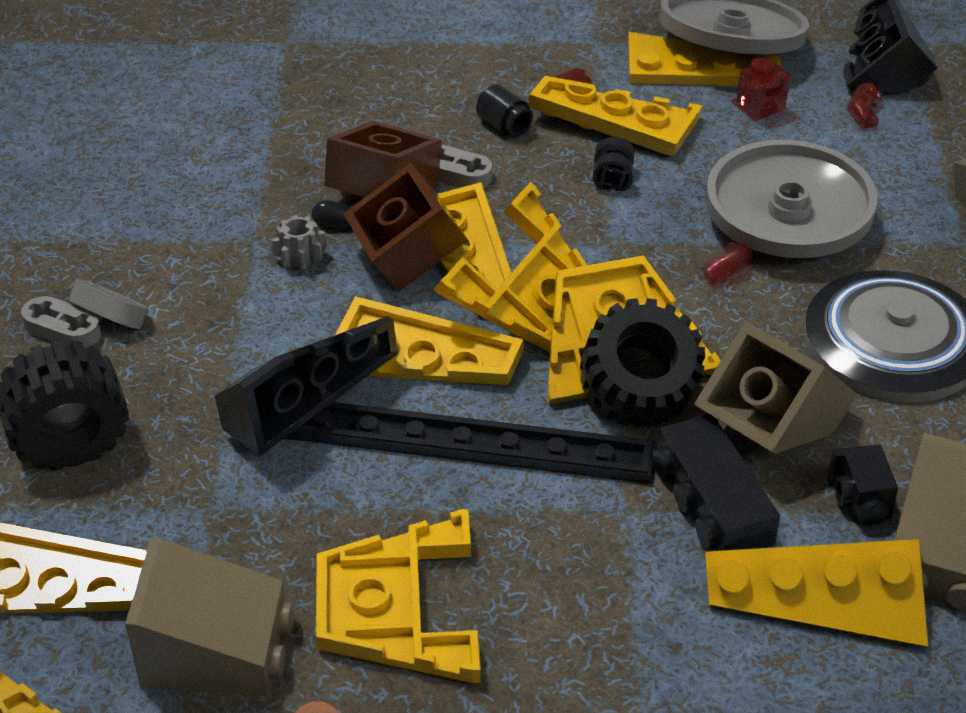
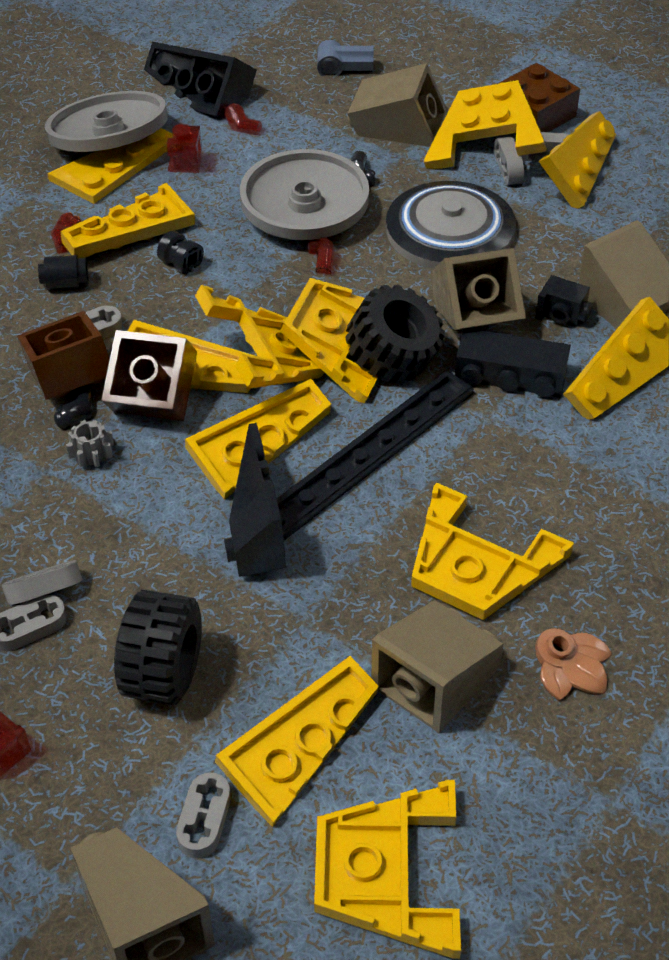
camera: 55 degrees left, 5 degrees up
none -> black arm [351,151,376,187]

